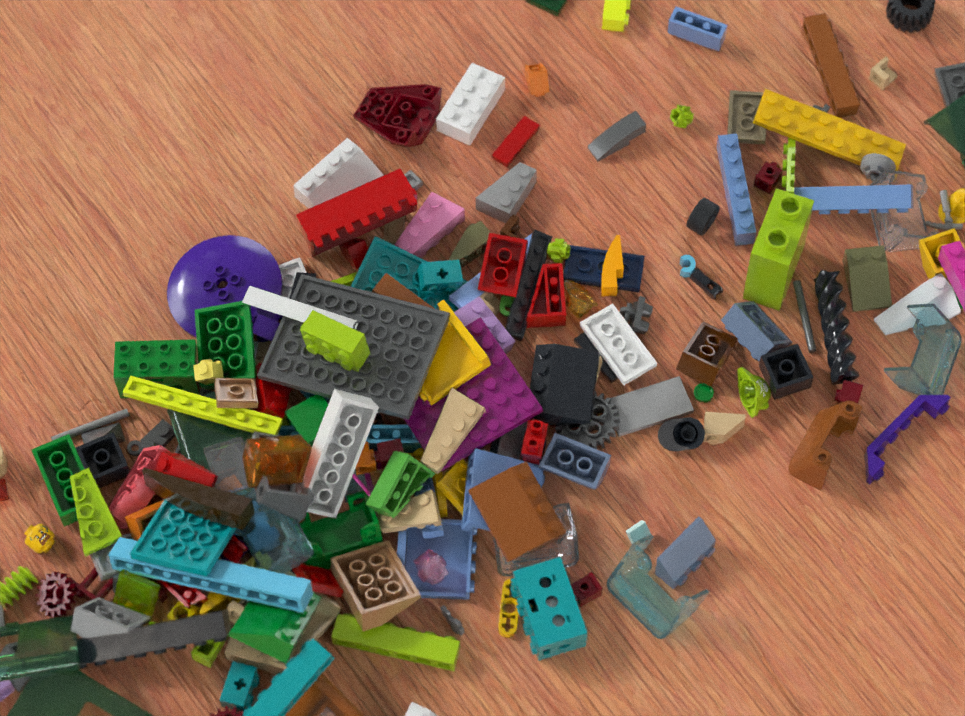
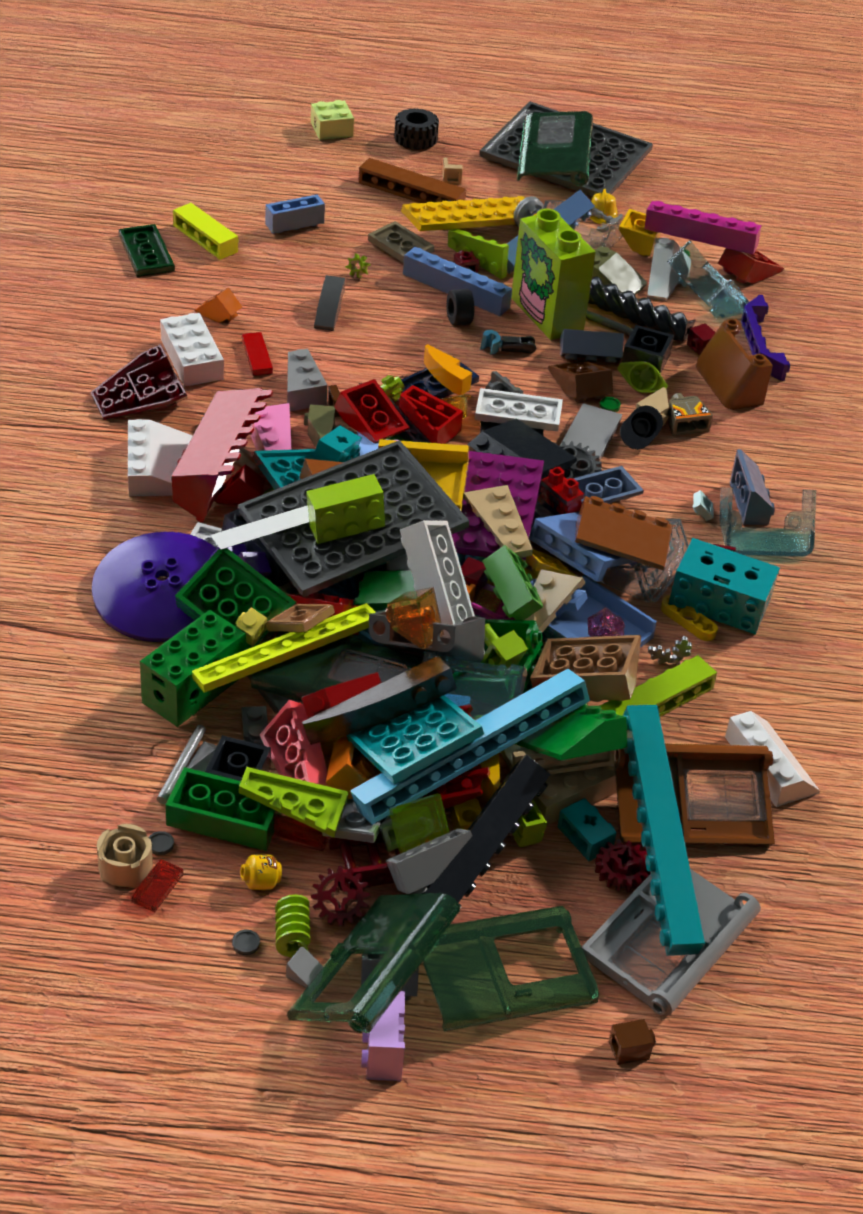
camera: 55 degrees left, 20 degrees down
none -> dark grey piece [149,831,174,855]
none -> lime brick [477,623,528,680]
none -> dark tan torso [667,393,713,436]

